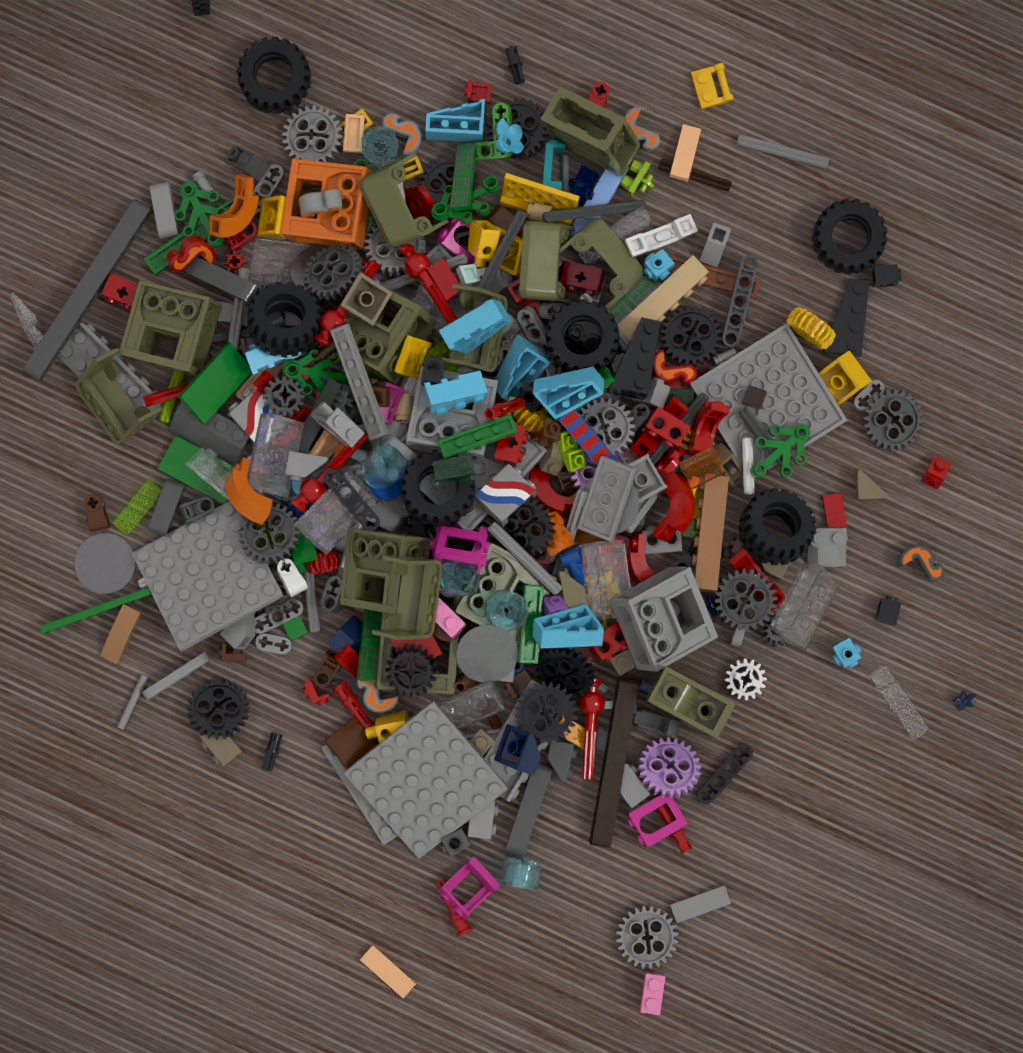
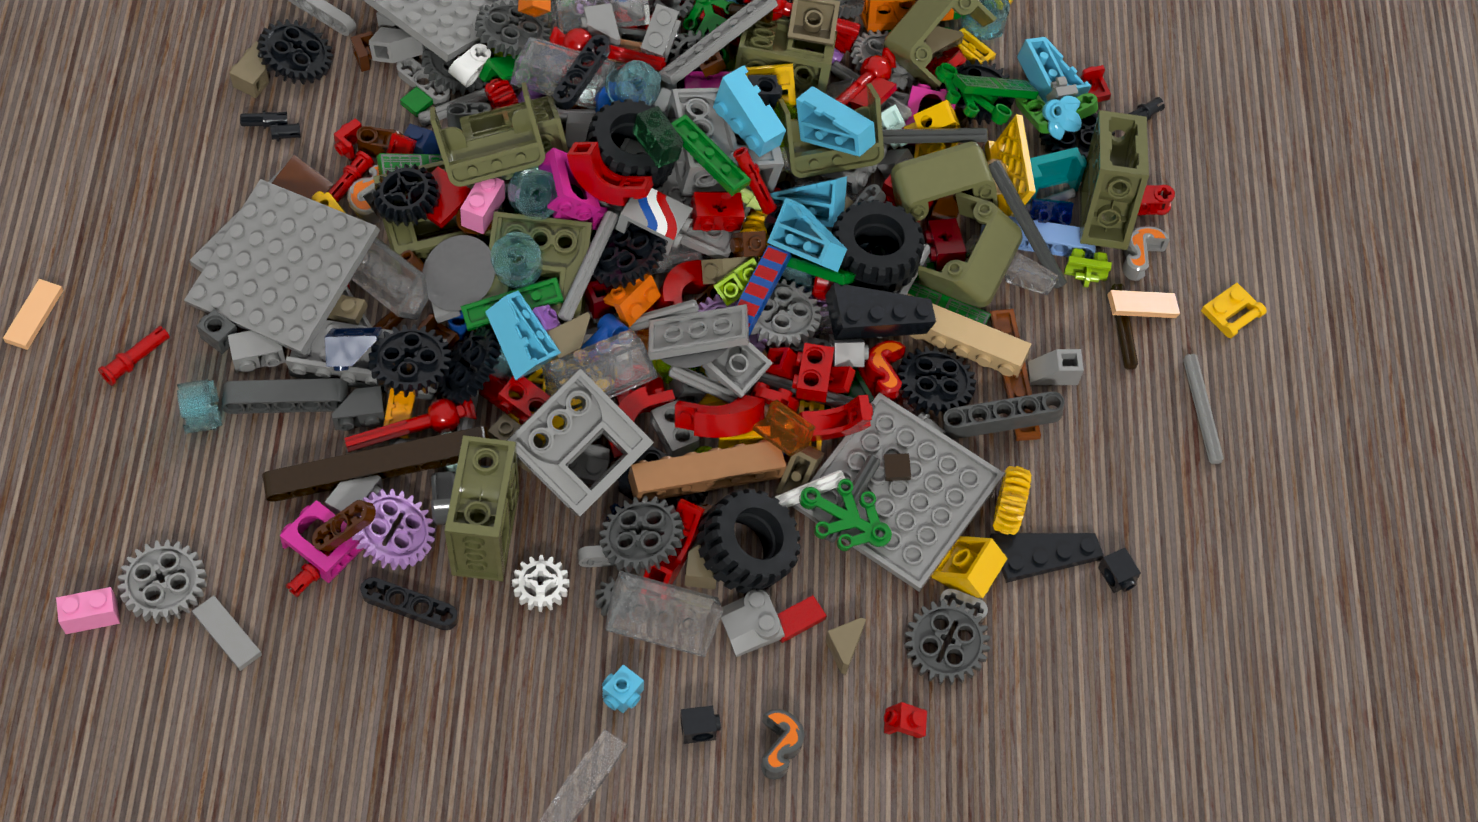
camera: 60 degrees right, 25 degrees down
light grey beam [256,634,292,654] -> none
light grey animal [382,113,422,156] -> none
dark pink panel [438,857,500,919] -> none
white slope [624,214,698,257] -> none
medium azure brick [643,249,674,282] -> none
black tyre [812,198,888,275] -> none
none -> black pin [271,123,301,142]
none -> reddish brown beam [312,500,376,552]
none -> red arch [567,142,653,206]
none -> light grey tile [1046,76,1078,101]

